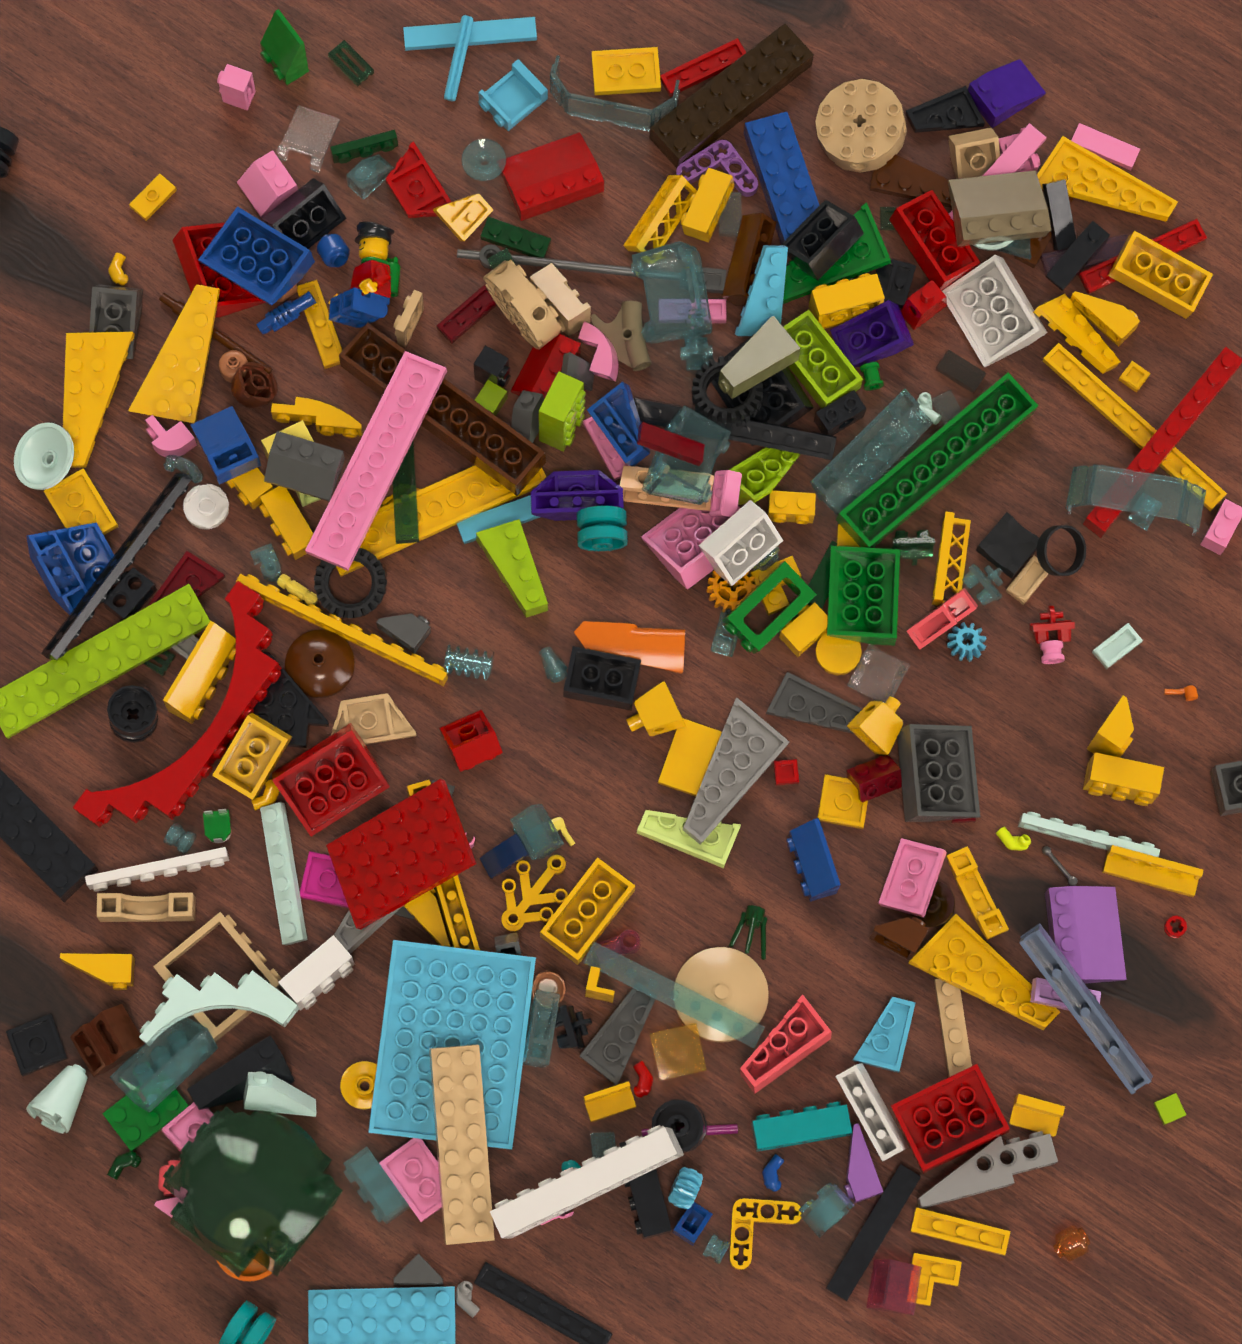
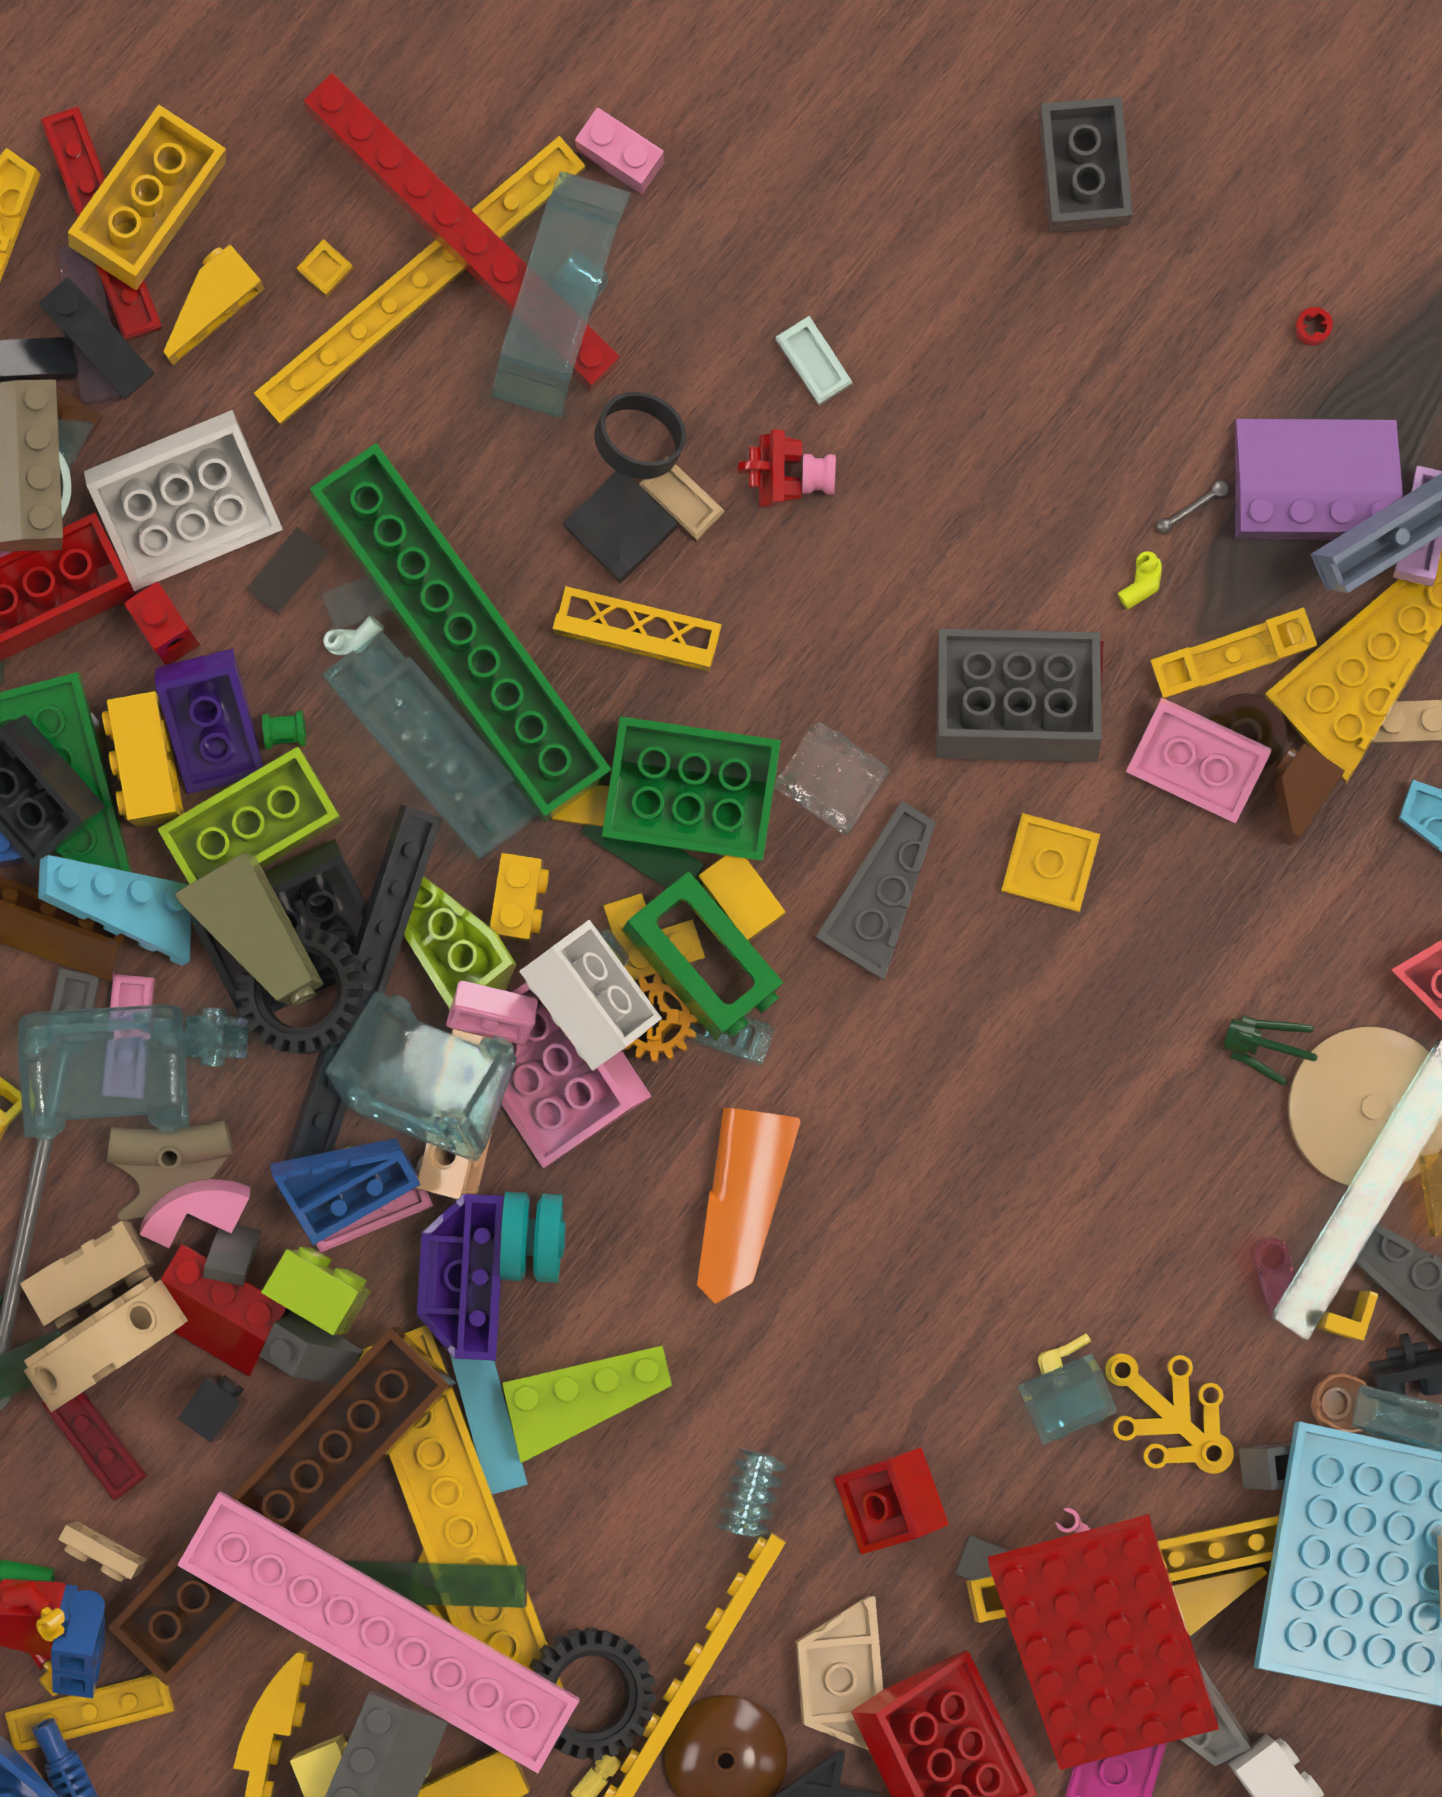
camera: 80 degrees left, 10 degrees up
dark grey slope [376,613,431,654] -> none
lime brick [475,380,508,416] -> none
dark blue slope [480,833,530,879] -> none
clear light blue cone [539,647,567,683] -> none
yellow brick [540,857,635,965] -> none
black brick [563,646,641,711] -> none
yellow torso [626,681,686,736] -> none
dark red tile [637,422,705,466] -> none
yellowish green wing [637,810,741,868] -> none
yellow tile [658,718,722,797] -> none
light grey wing [682,697,790,845] -> none
red tile [773,759,799,786] -> none
blue slope [786,818,841,902] -> none
black brick [814,390,866,436] -> none
yellow tile [815,633,862,676] -> none
dark red bracket [846,755,902,802] -> none
yellow torso [847,696,903,755] -> none
black wing [875,259,916,308] -> none
clear green hips [892,530,935,566] -> none
coral slope [906,587,978,649] -> none
medium azure gear [947,622,986,662] -> none
clear light blue hips [962,564,1003,606] -> none
light aqua plate [1018,812,1160,858] -> none
yellow wing [1033,294,1121,374] -> none
yellow brick [1083,752,1164,806] -> none
yellow slope [1087,695,1134,758] -> none
yellow fence [1102,845,1203,897] -> none
orange hand [1165,685,1198,701] -> none

